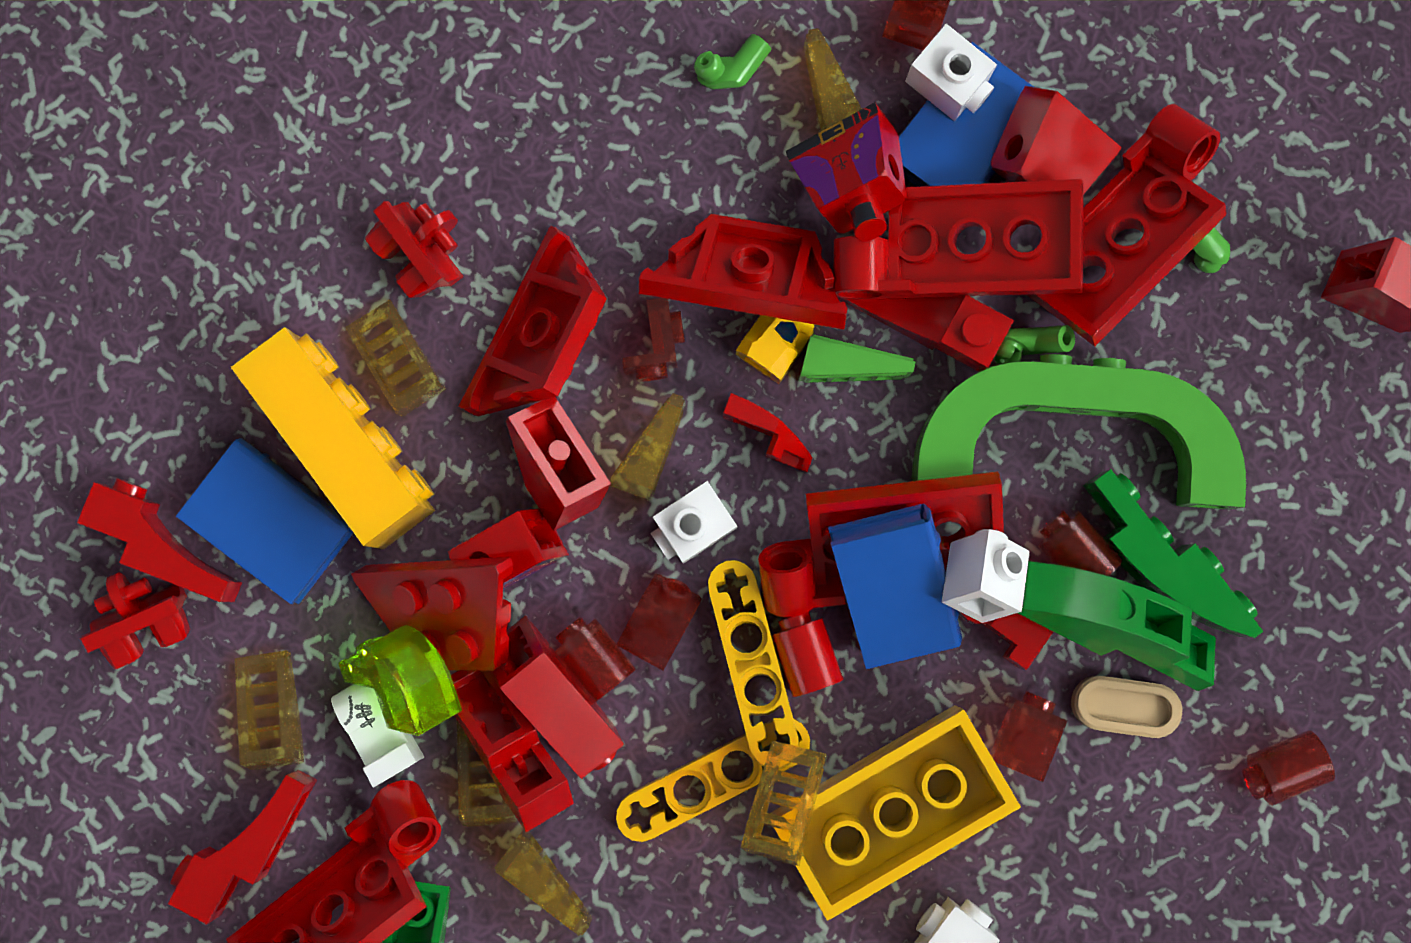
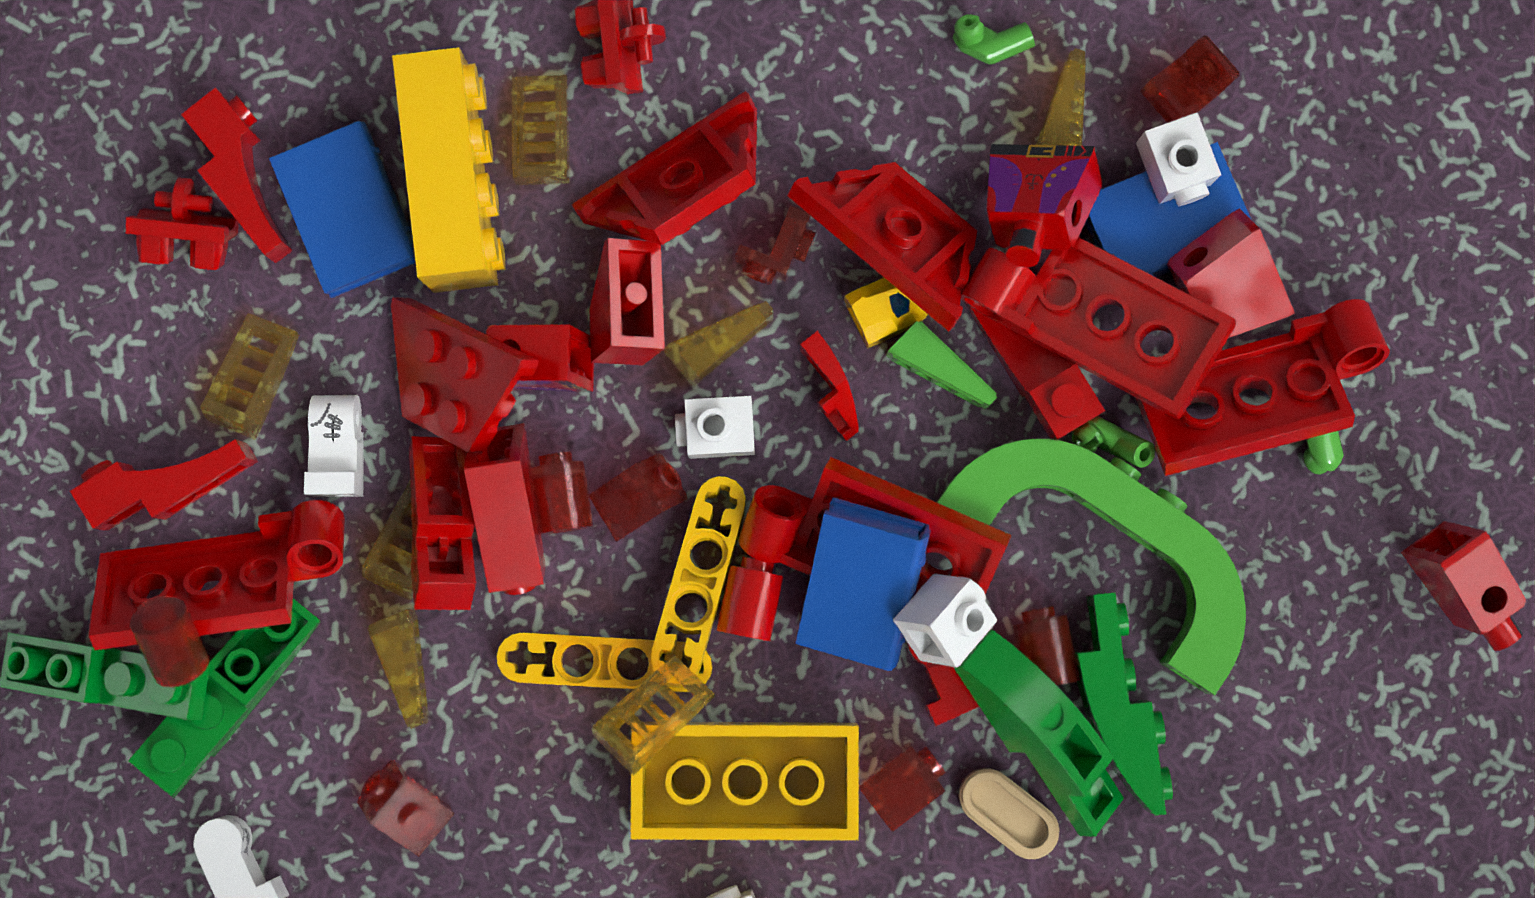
camera: 30 degrees right, 0 degrees up
clear neon green brick [338,625,462,736] -> none

